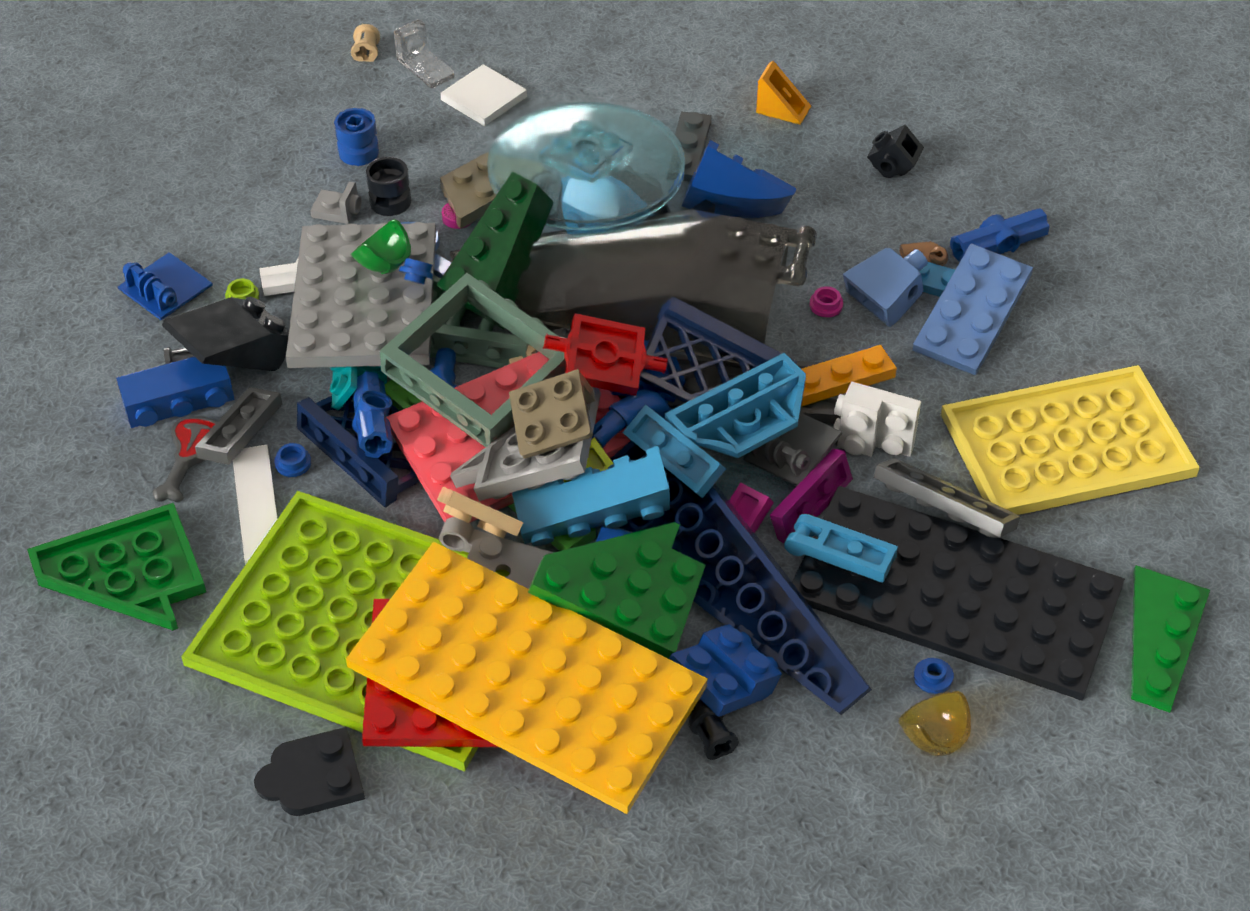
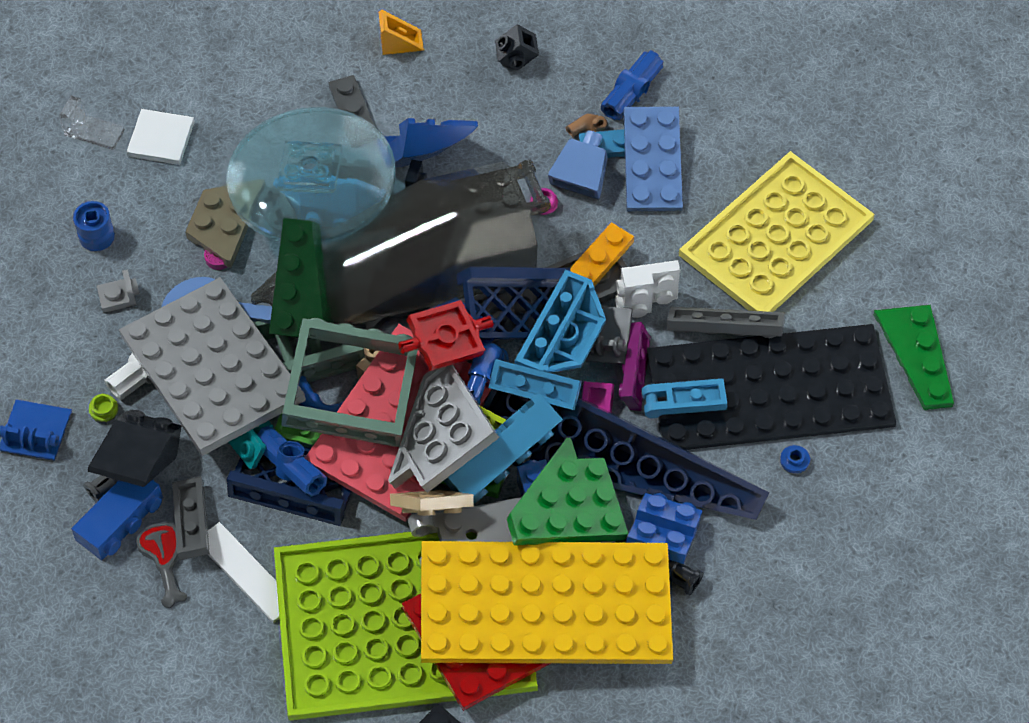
camera: 30 degrees left, 10 degrees up
green wing [27,502,206,631] -> none
blue plate [274,443,311,477] -> none
green helmet [350,219,411,274] -> none
tan bush [351,24,380,62] -> none
black wheel [366,157,411,216] -> none
blue plate [399,258,434,285] -> none
dark tan bracket [509,369,595,459] -> none
clear yellow helmet [899,691,971,756] -> none

